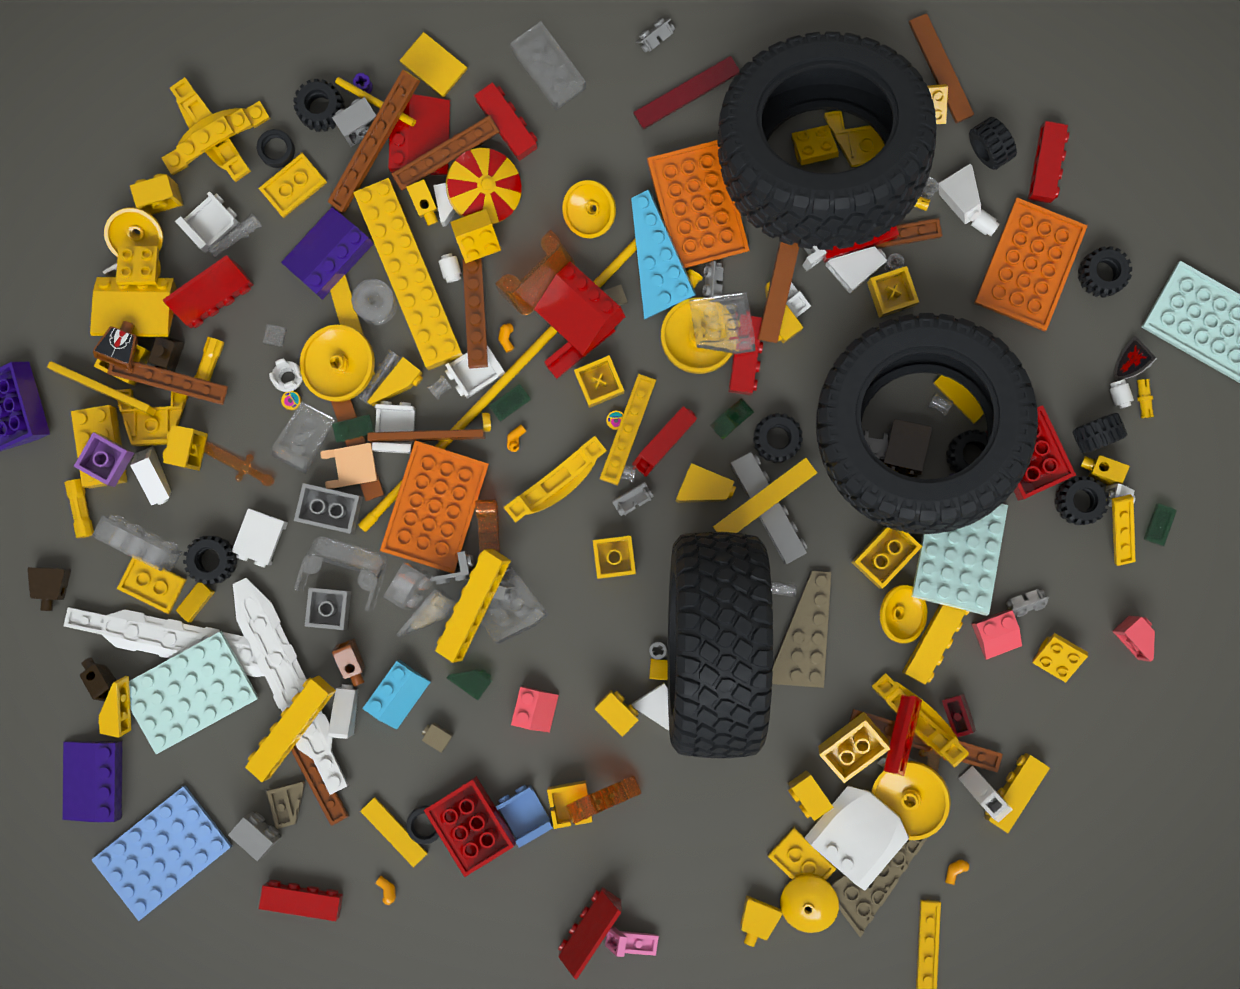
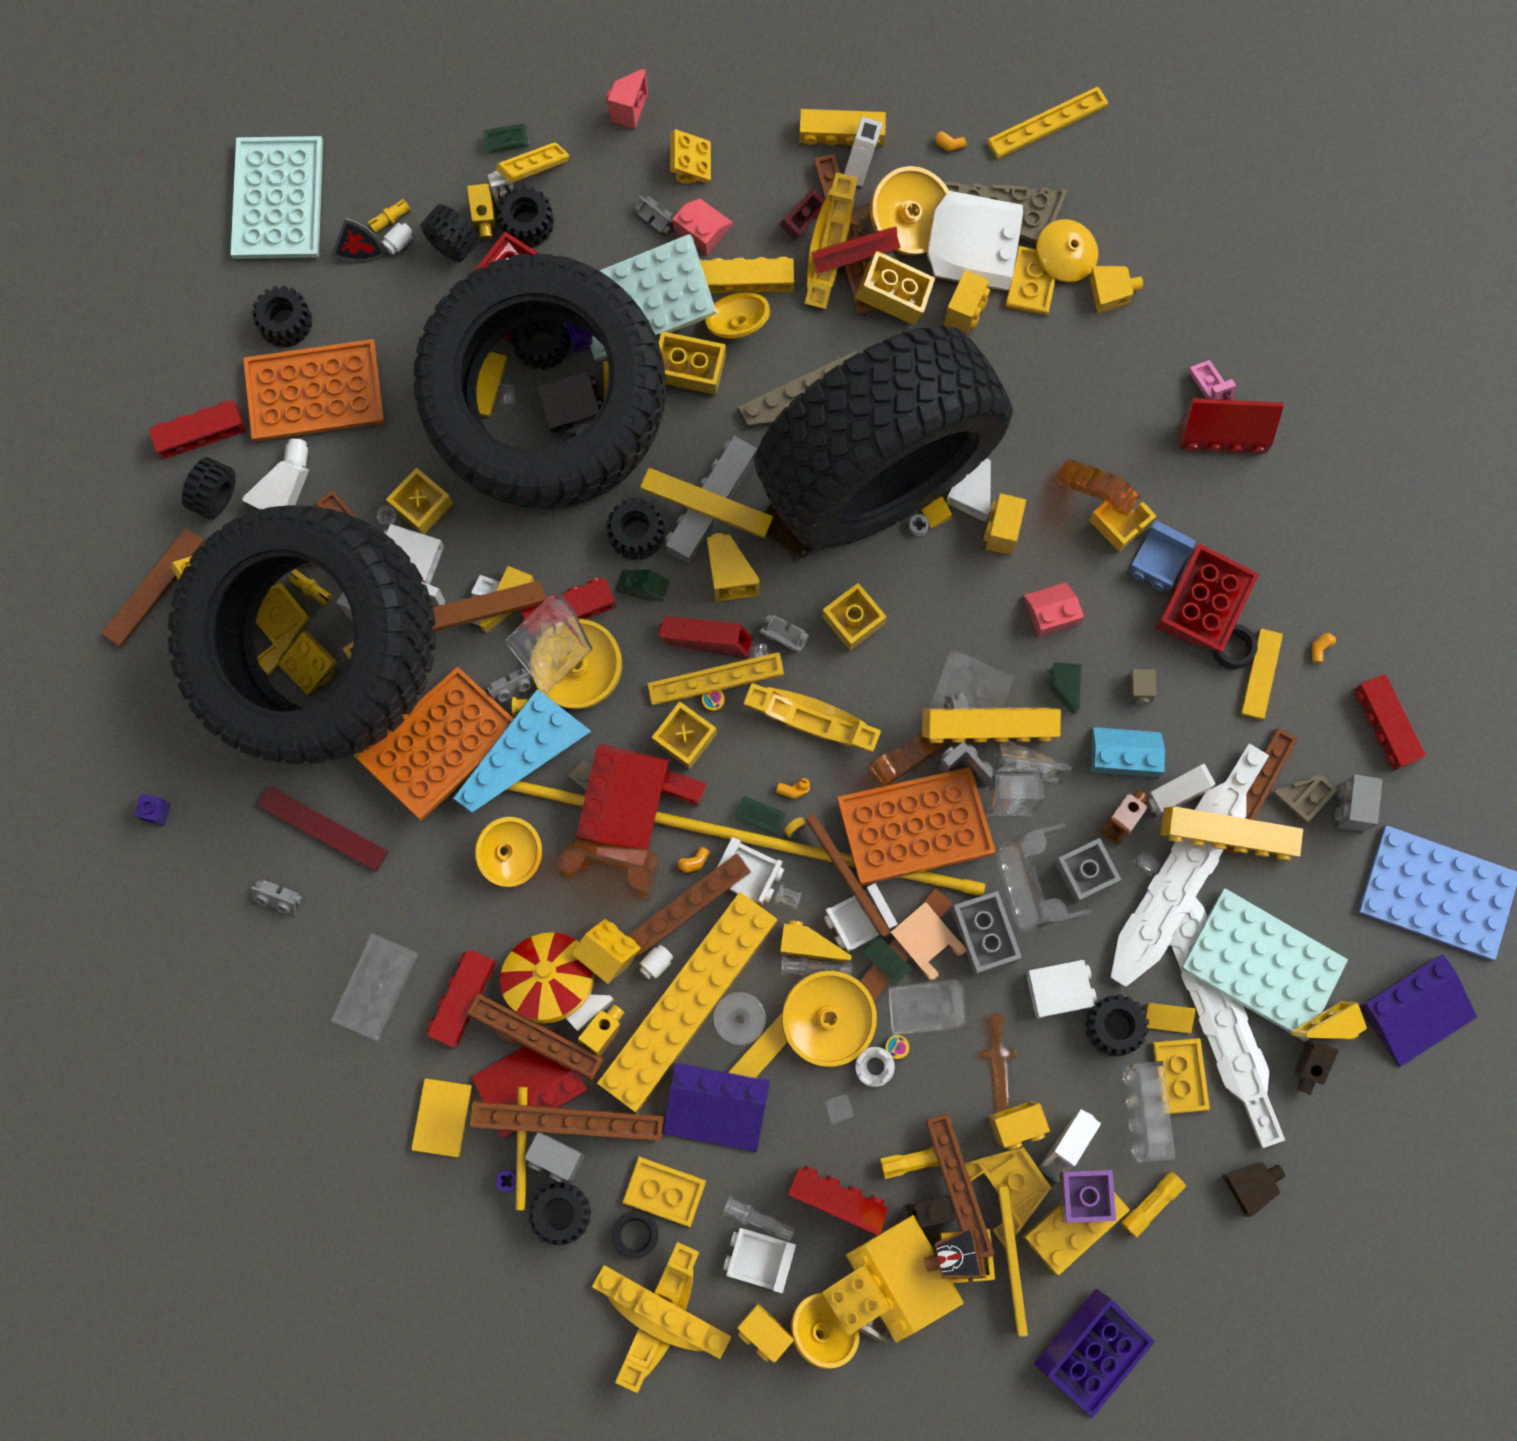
camera: 120 degrees left, 10 degrees down
none -> clear slope [1133,850,1161,876]

